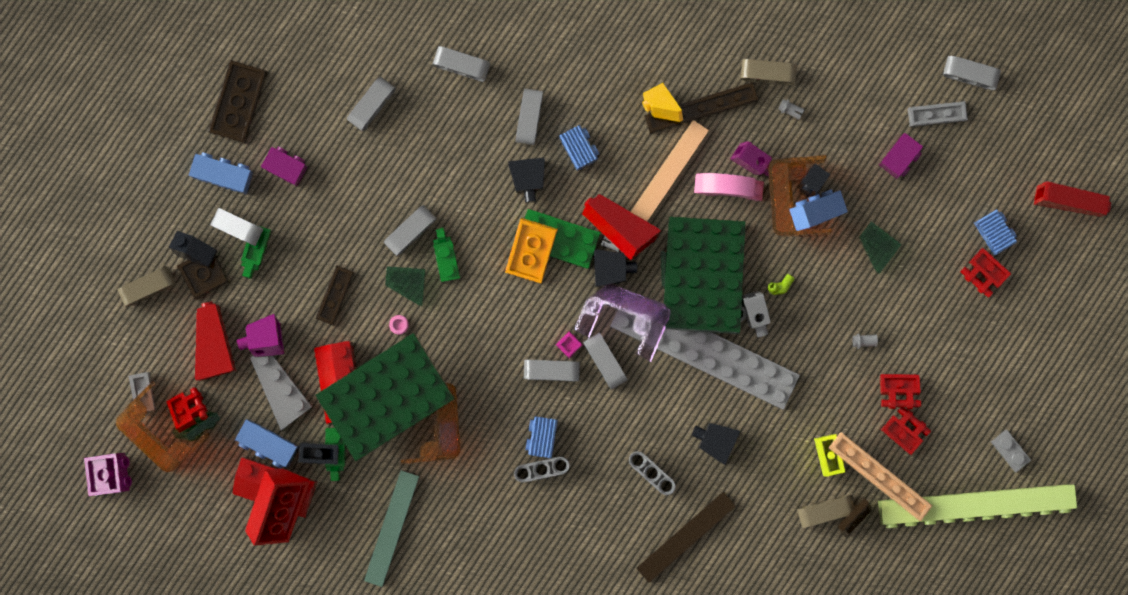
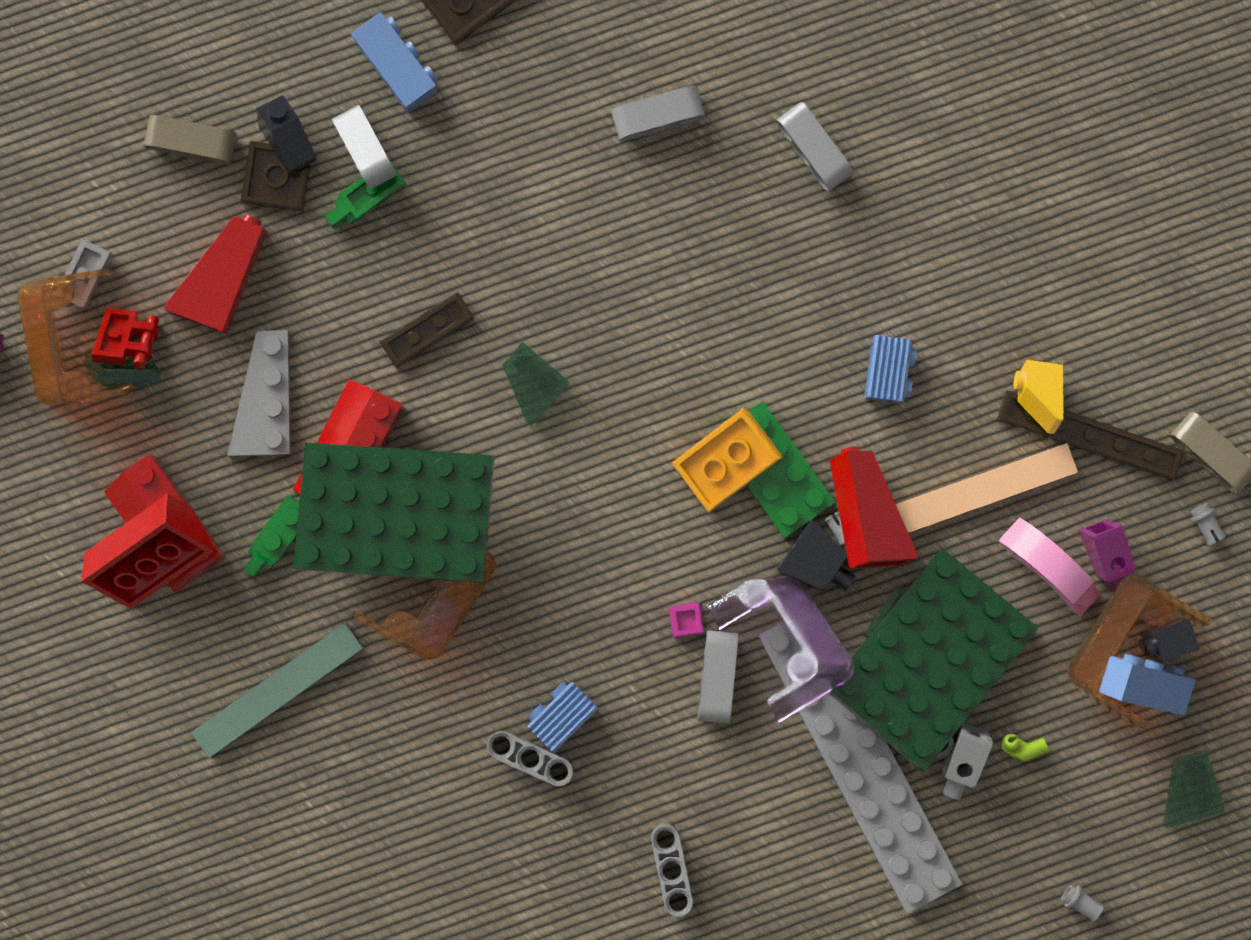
camera: 30 degrees right, 0 degrees up
medium blue brick [235,419,299,468] -> none
magenta torso [237,314,285,357] -> none
magenta brick [261,146,308,187] -> none
black slope [299,441,339,465] -> none
light grey beam [384,205,437,256] -> none
bright pink tile [389,315,409,335] -> none
green hinge [433,228,460,283] -> none
black torso [508,157,545,203] -> none
light grey beam [515,88,543,145] -> none
light grey beam [523,360,580,381] -> none
black torso [691,423,740,465] -> none

